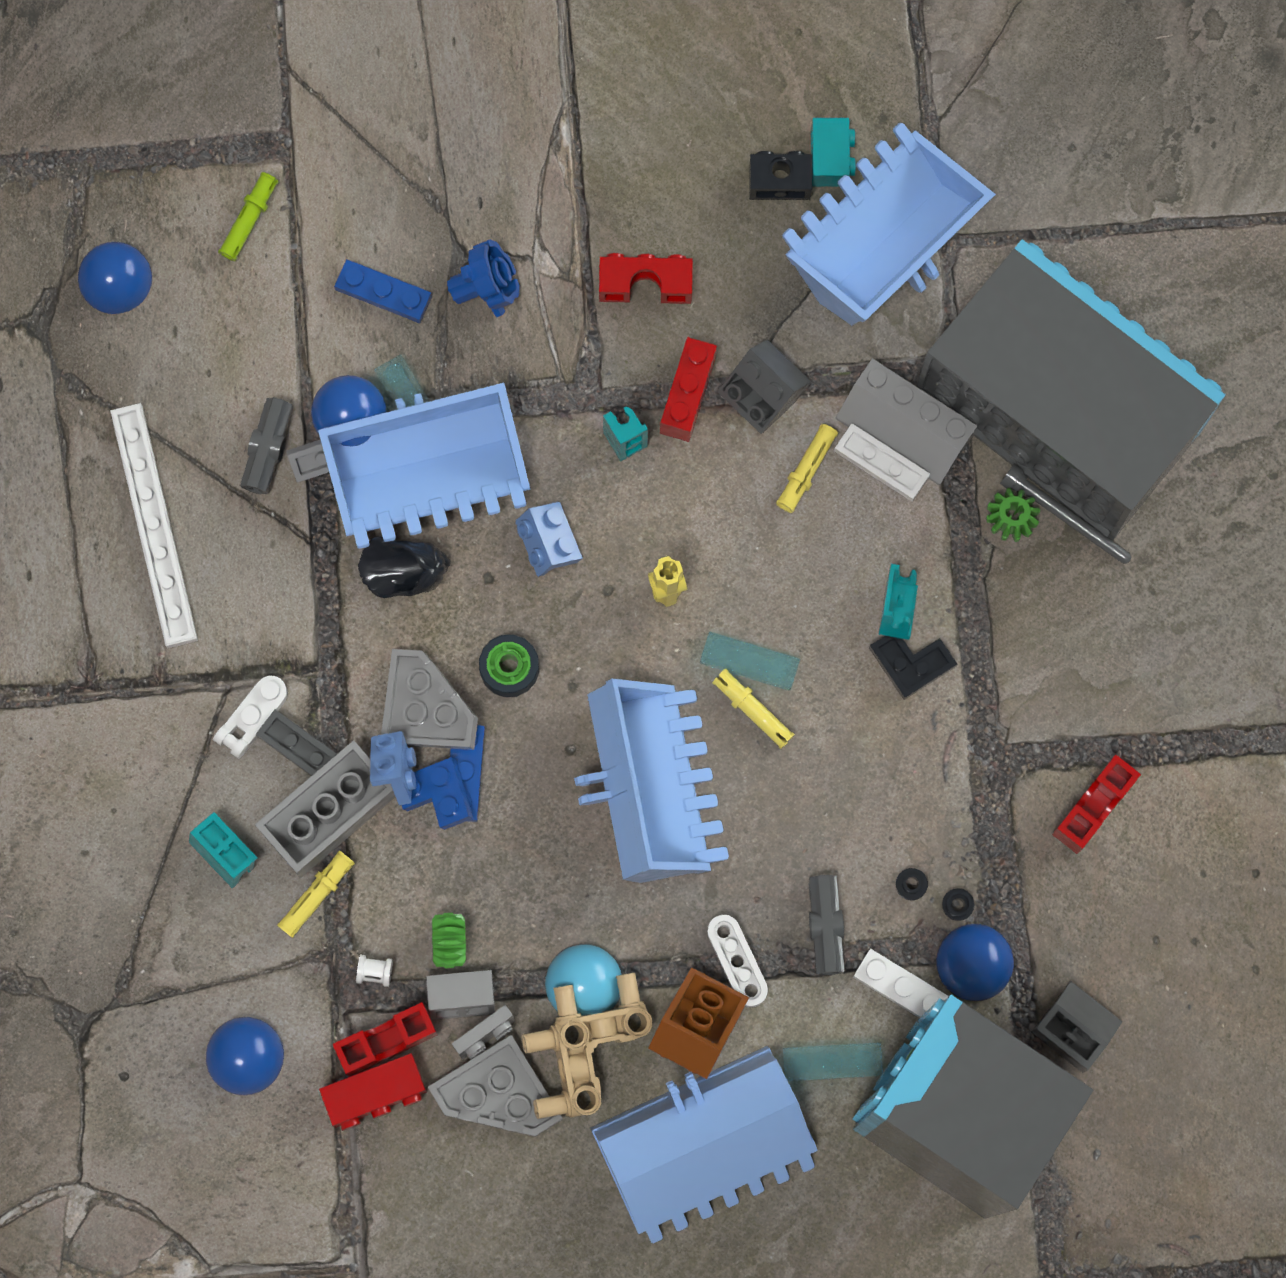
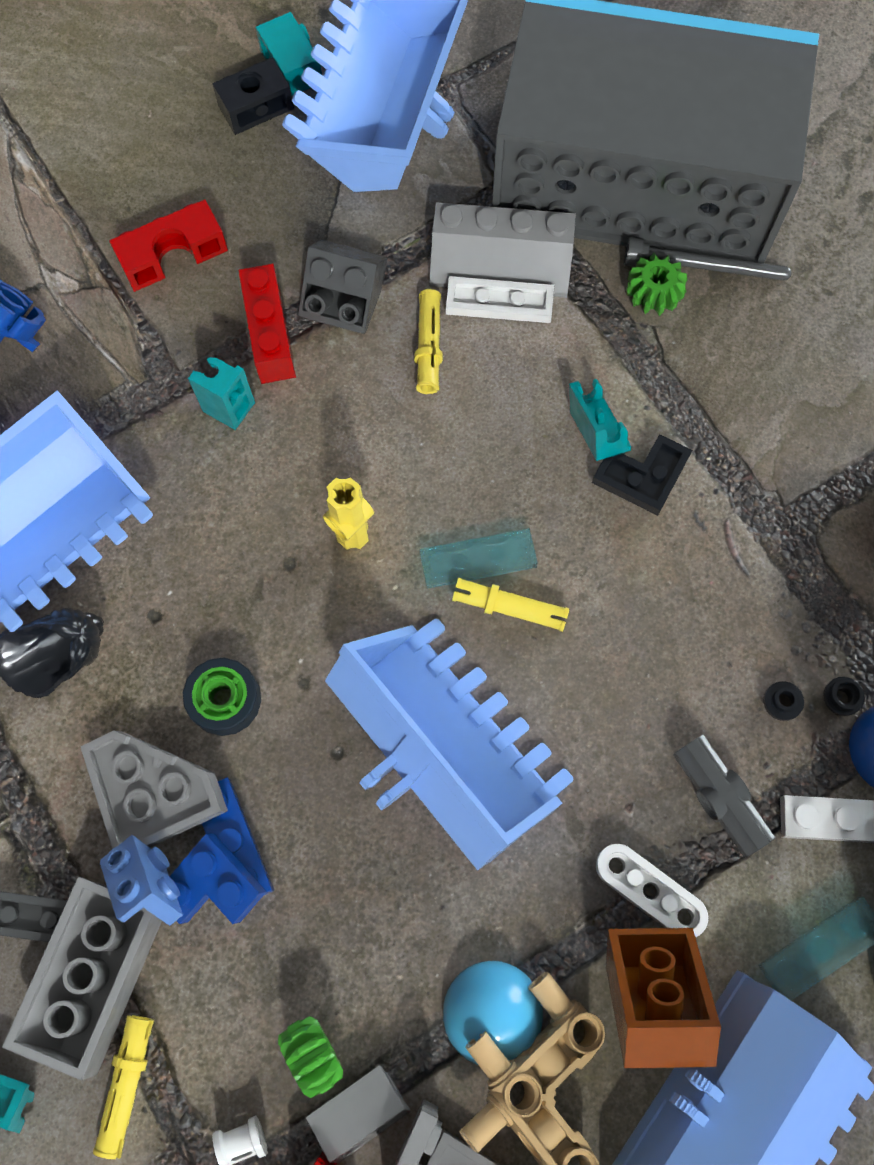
camera: 25 degrees left, 5 degrees down
medium blue bracket [516,502,582,577] -> none

